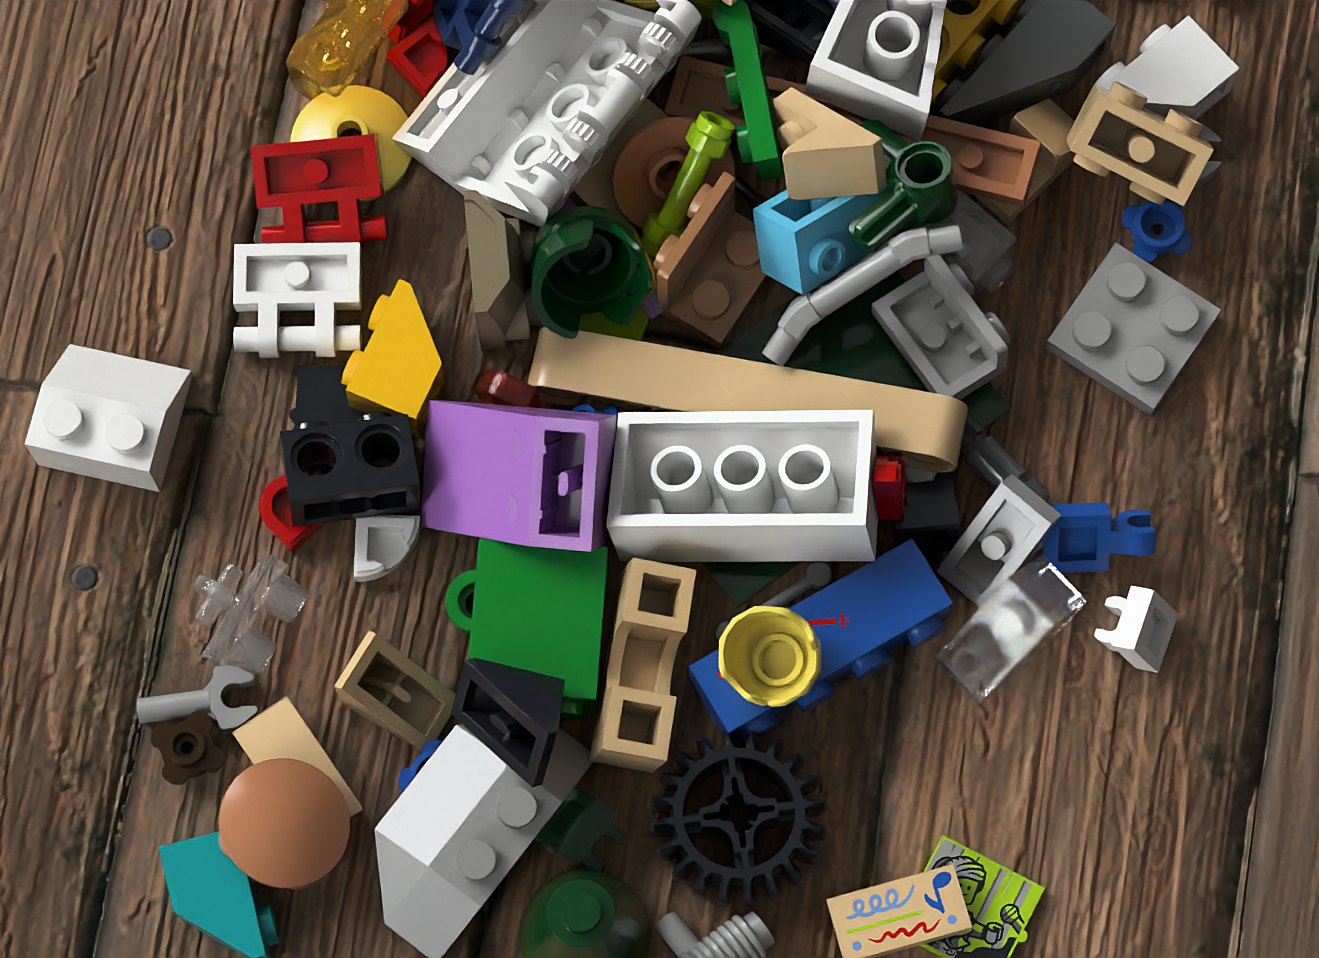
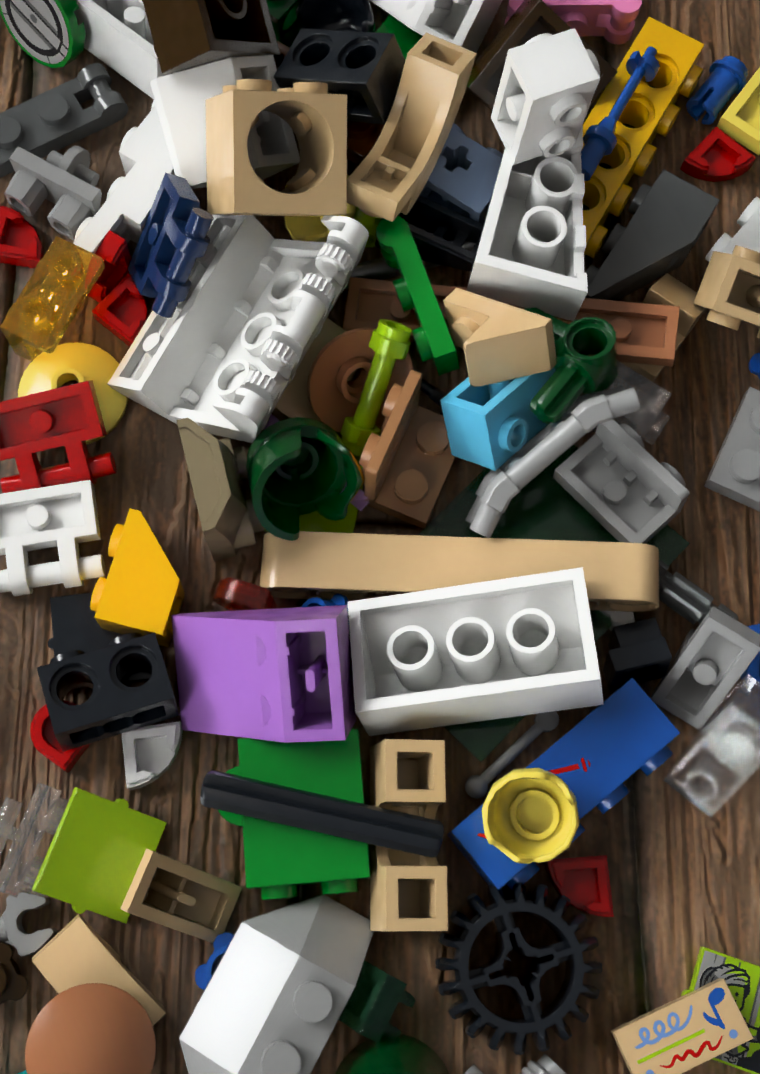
camera: 15 degrees left, 0 degrees up
black slope [451,658,565,788] -> none
red tile [873,455,906,520] -> none
none -> lime piece [32,787,167,924]
none -> black axle [200,770,444,858]
none -> red tile [545,855,614,917]

